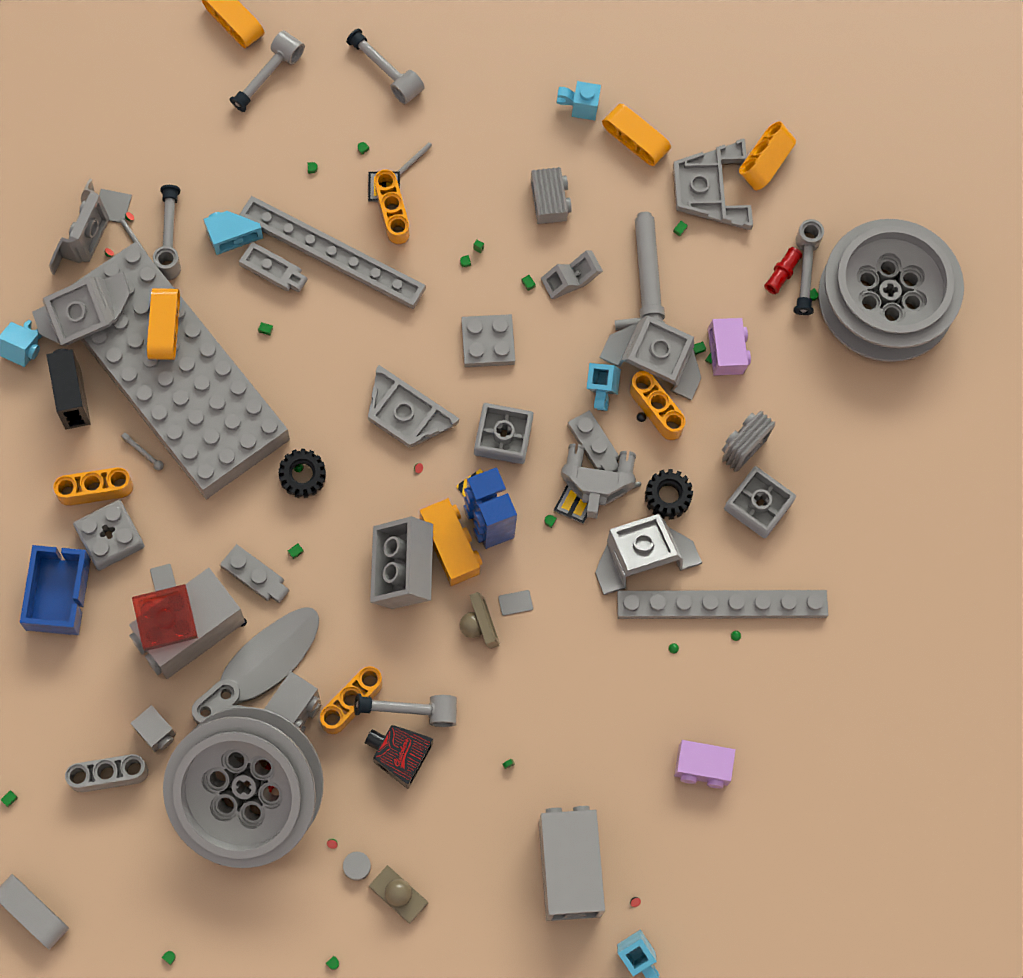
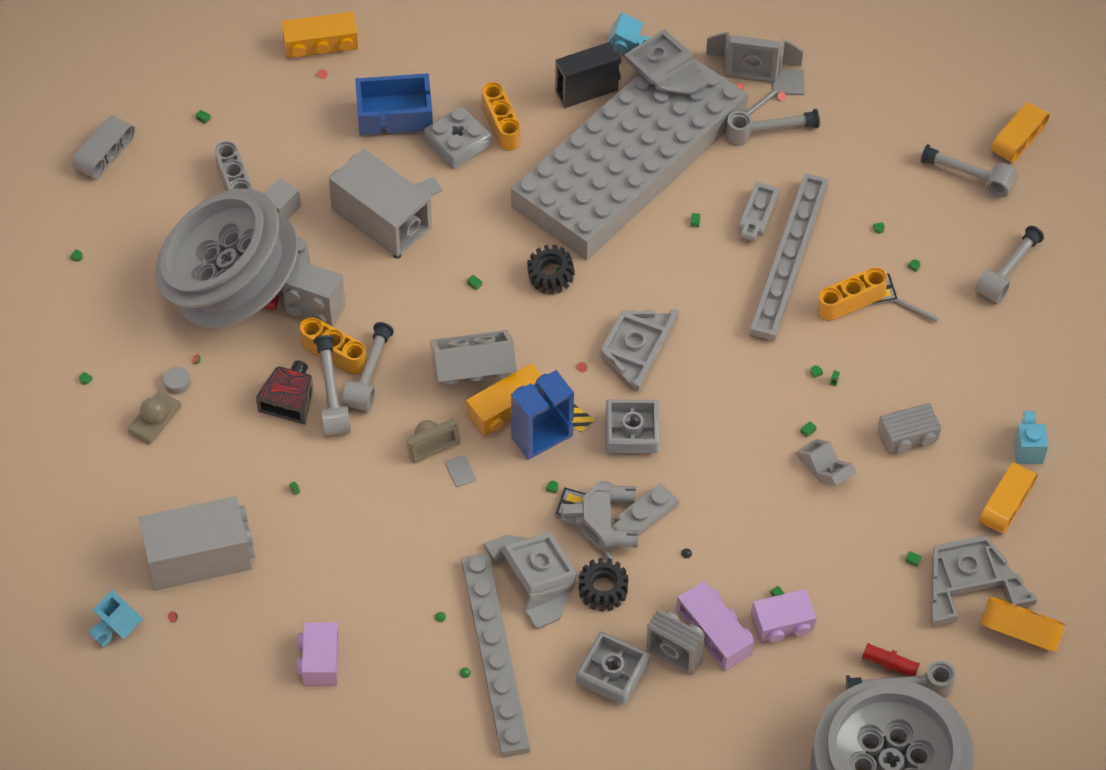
camera: 85 degrees right, 15 degrees down
light grey hinge [121,432,164,470] -> none
clear red plate [132,584,198,651] -> none
light orange beam [147,288,180,360] -> none
light grey plant [192,607,319,724] -> none
medium azure slope [203,211,263,255] -> none
light grey hinge [220,544,289,603] -> none
light grey plate [461,314,515,367] -> none
medium azure brick [586,363,621,411] -> none
light grey piece [599,315,701,400] -> none
light grey cylinder [615,212,665,330] -> none
light orange beam [630,371,686,440] -> none
none -> light grey piece [342,322,394,412]
none -> lavender brick [676,581,754,671]

